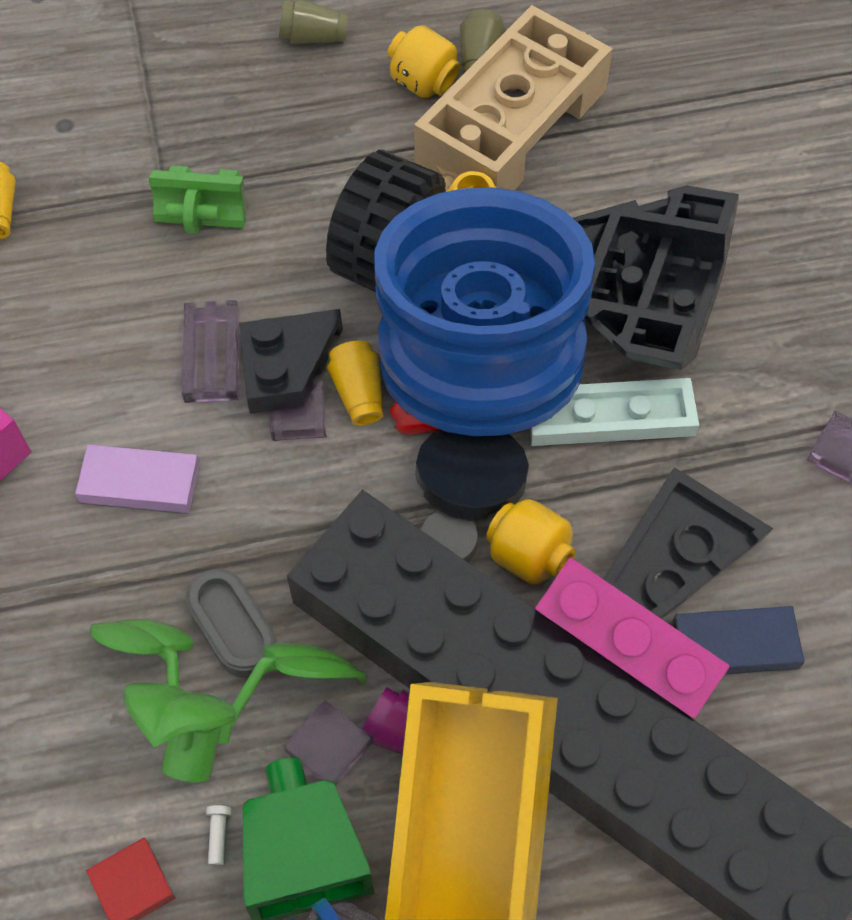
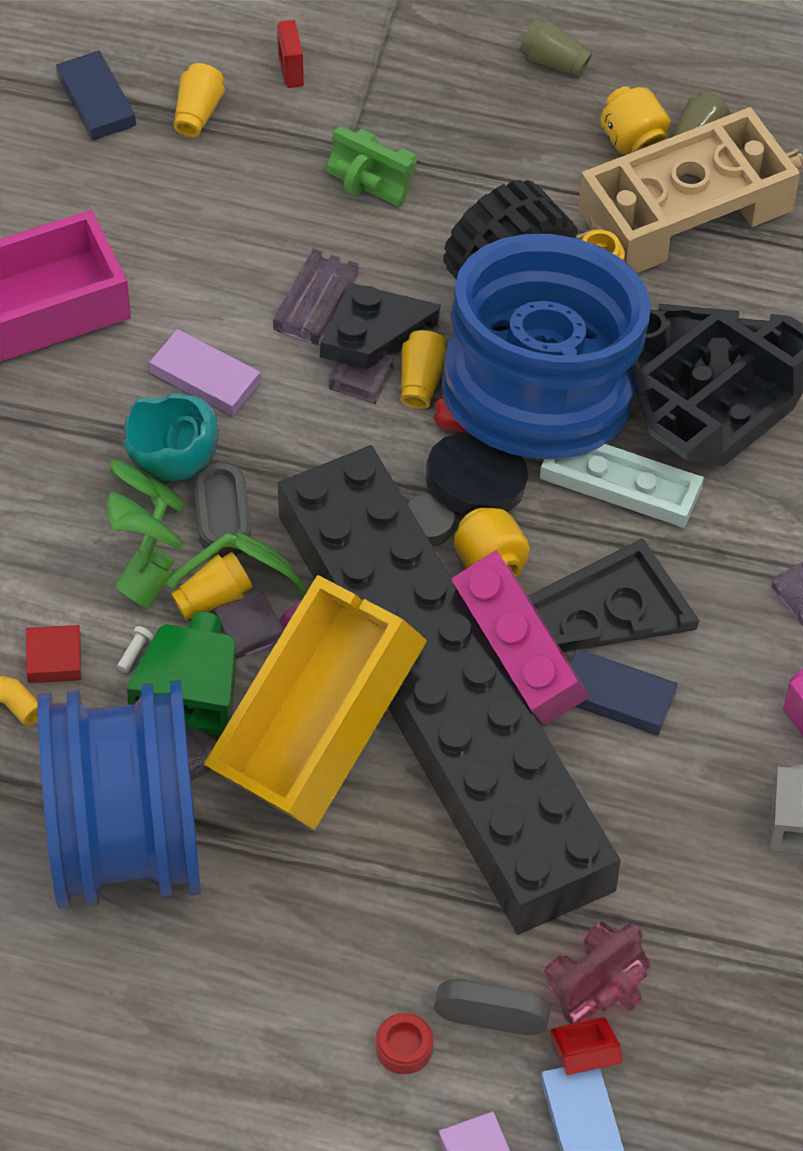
camera: 25 degrees right, 5 degrees down
none -> teal hair [123,393,219,483]
none -> yellow cone [170,552,253,621]
none -> red tile [277,19,304,88]

